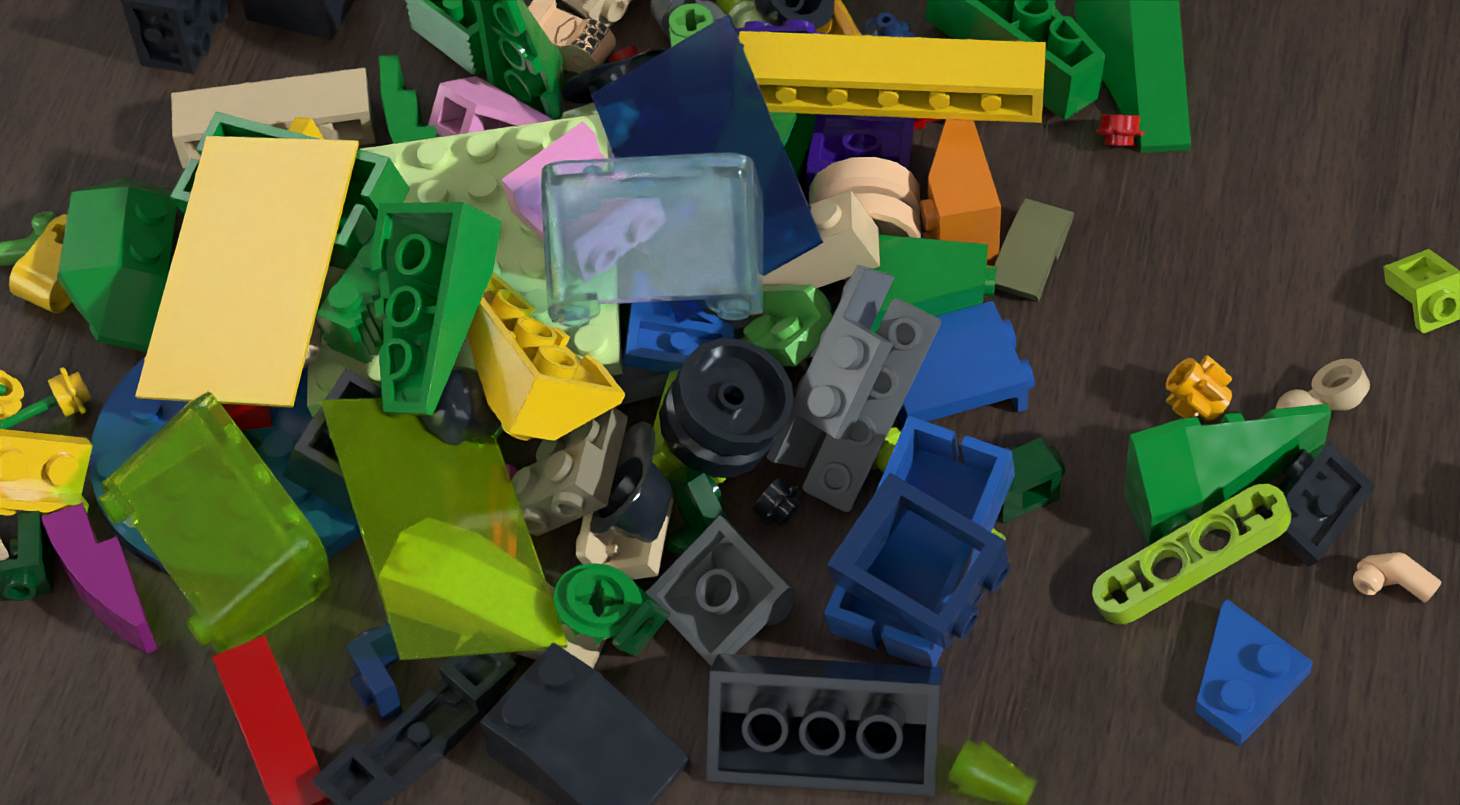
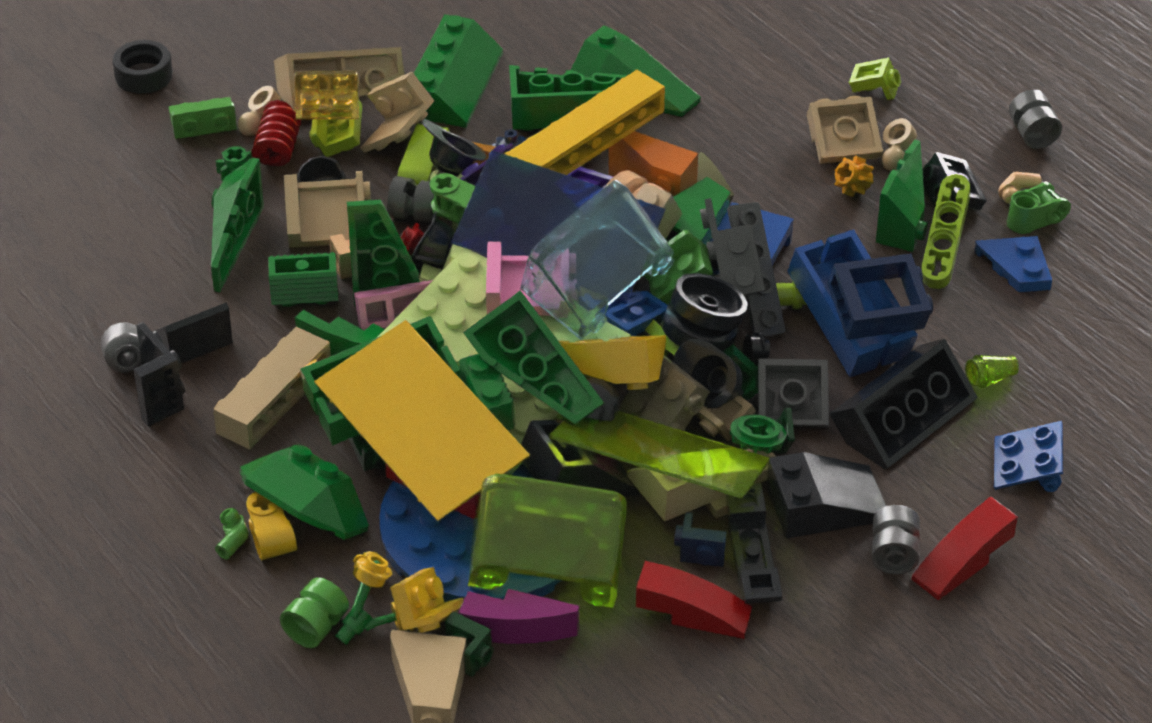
camera: 55 degrees left, 10 degrees down
red plate [1096,115,1145,146] -> none
none -> tan plate [807,96,883,164]
none -> bright green piece [1007,182,1071,234]

